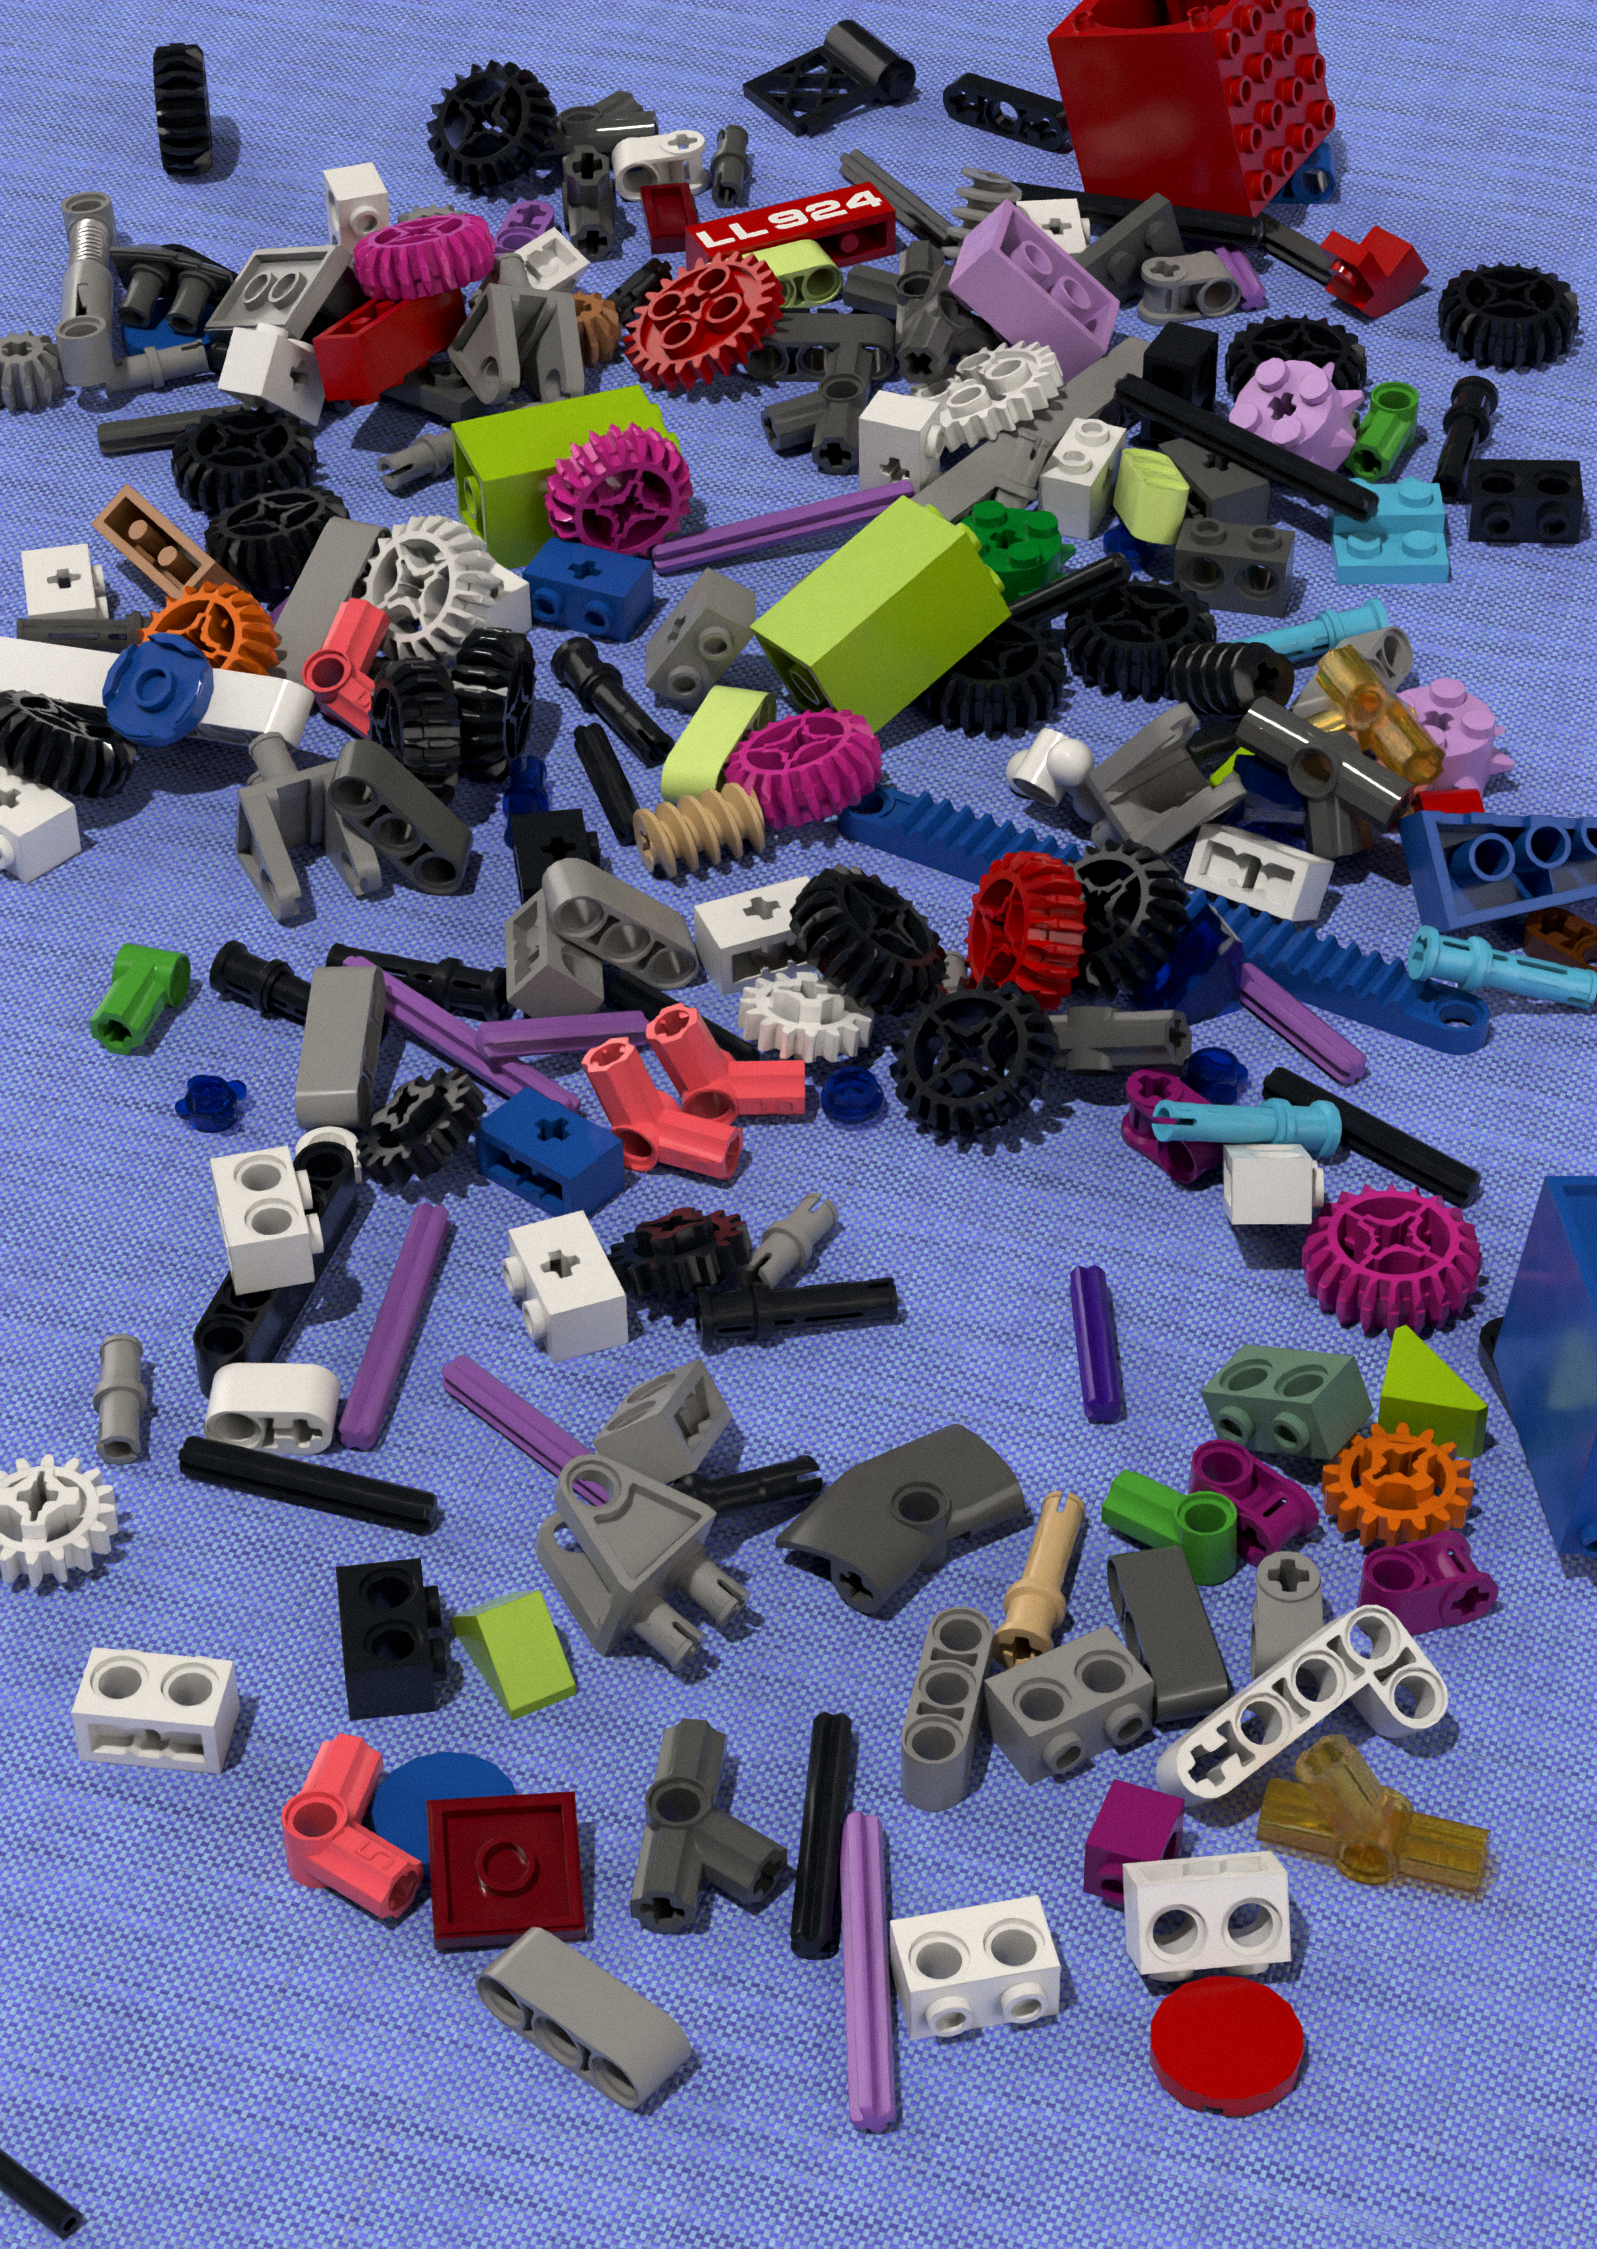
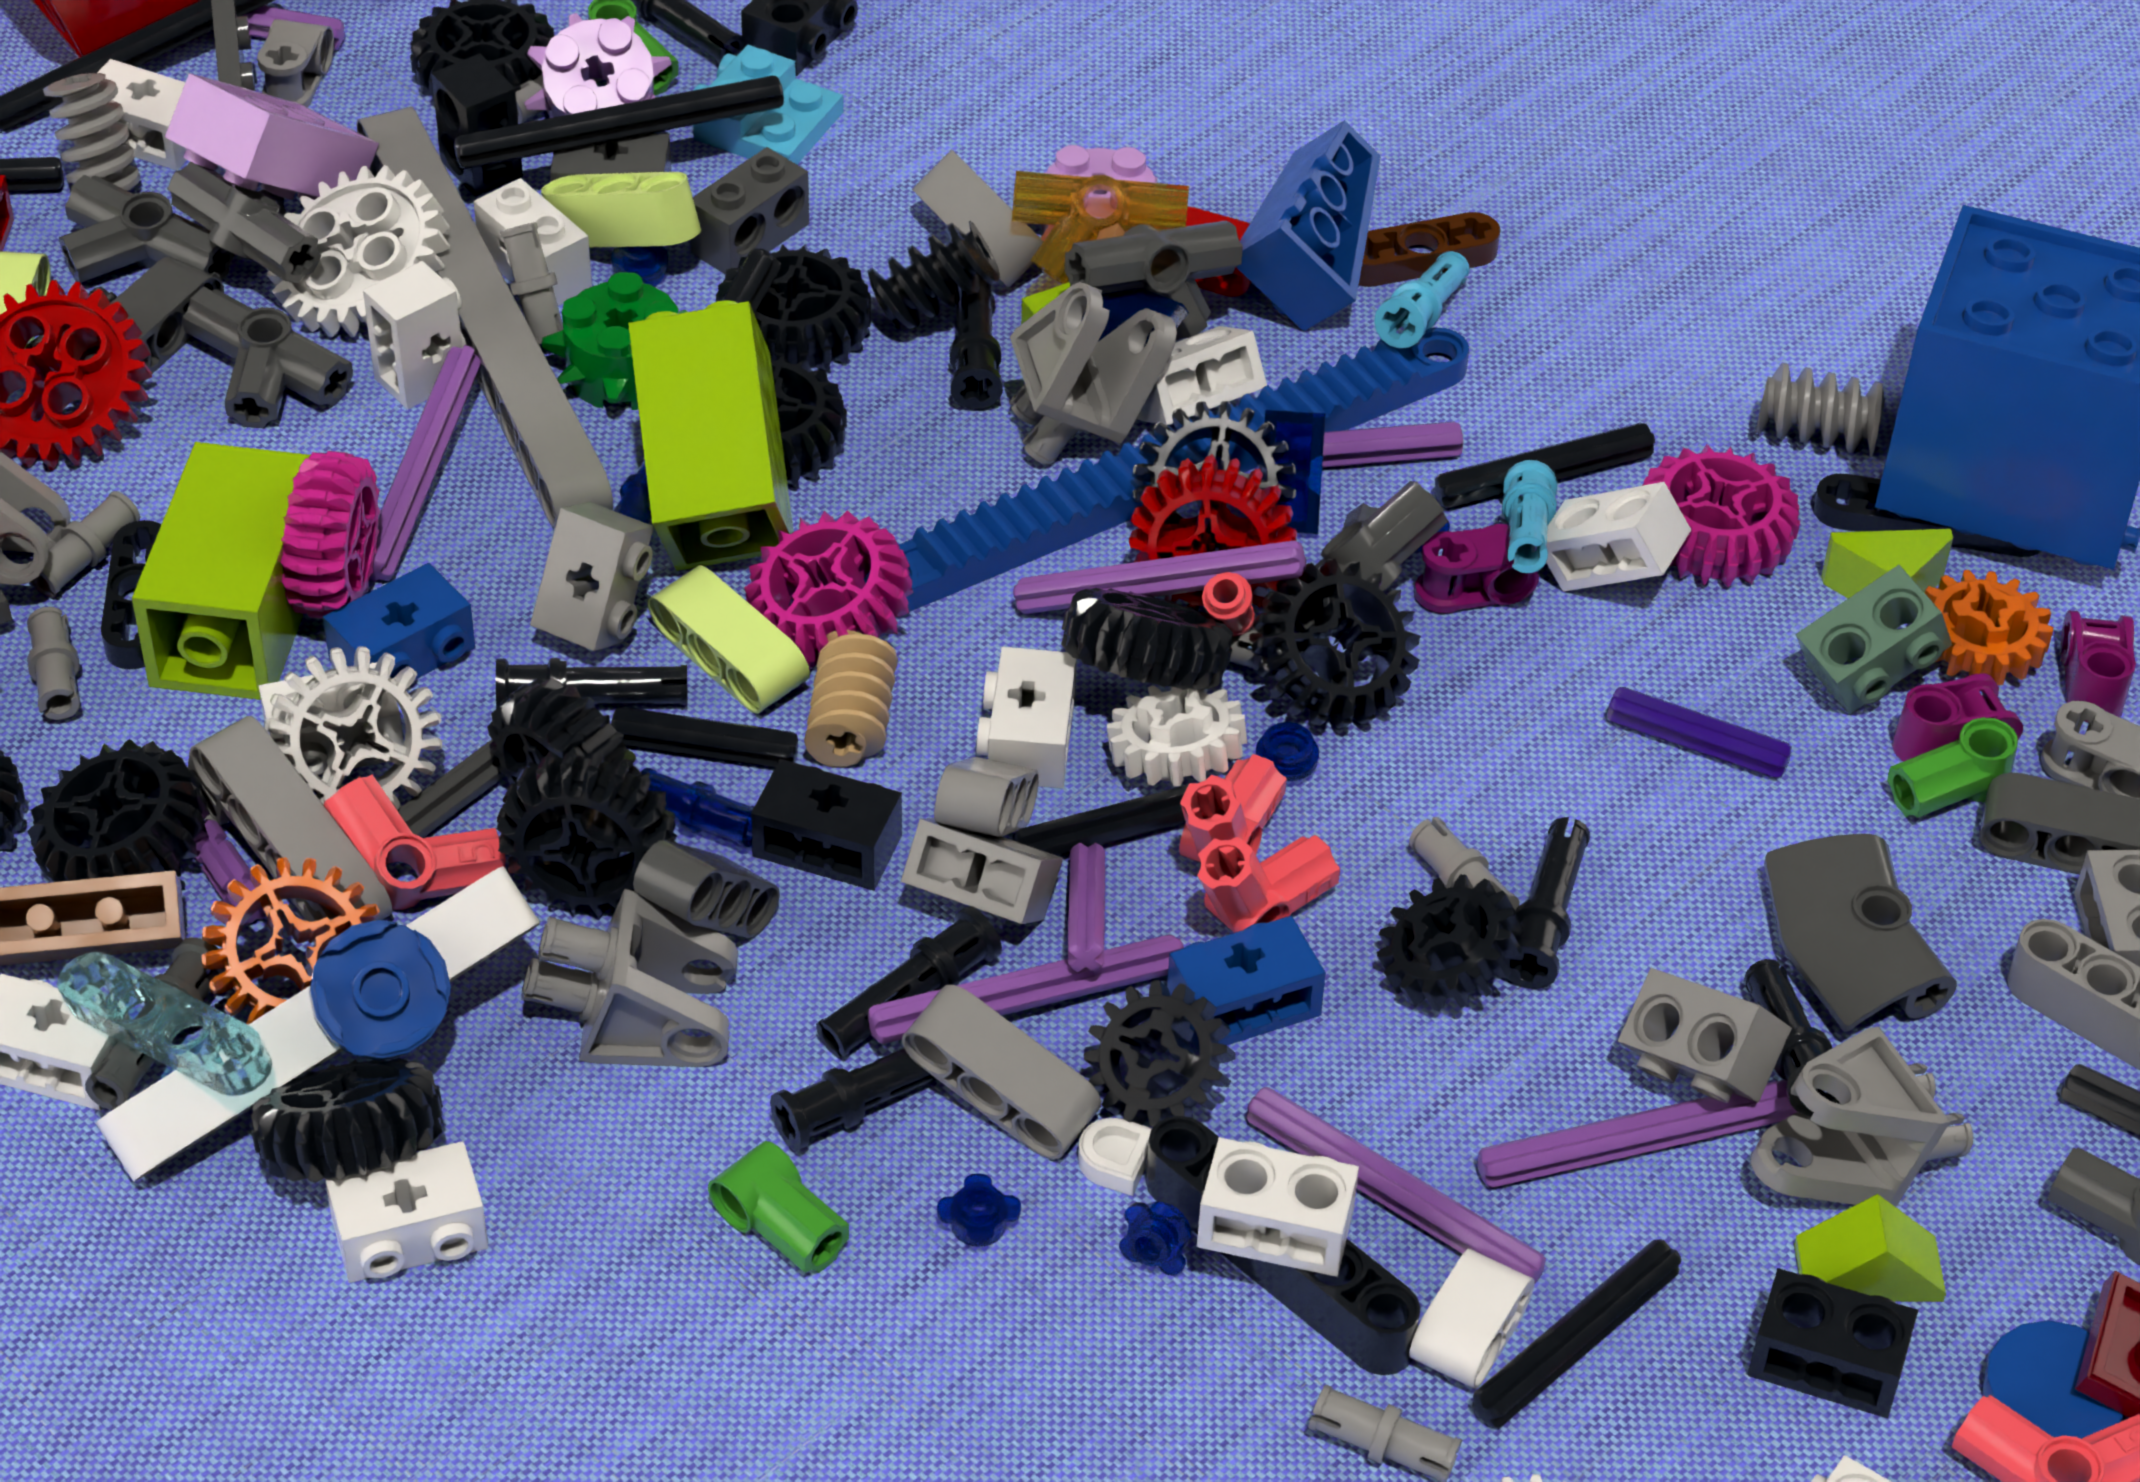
camera: 65 degrees left, 5 degrees up
white brick [501,1210,629,1363] -> none
tan pin [992,1491,1086,1670] -> none
white piece [1006,728,1106,824] -> none
medium azure pin [1228,598,1390,662] -> none
none -> clear light blue beam [57,952,273,1096]
none -> medium lavender axle [1013,541,1306,614]
none -> coral pin [1202,572,1255,637]

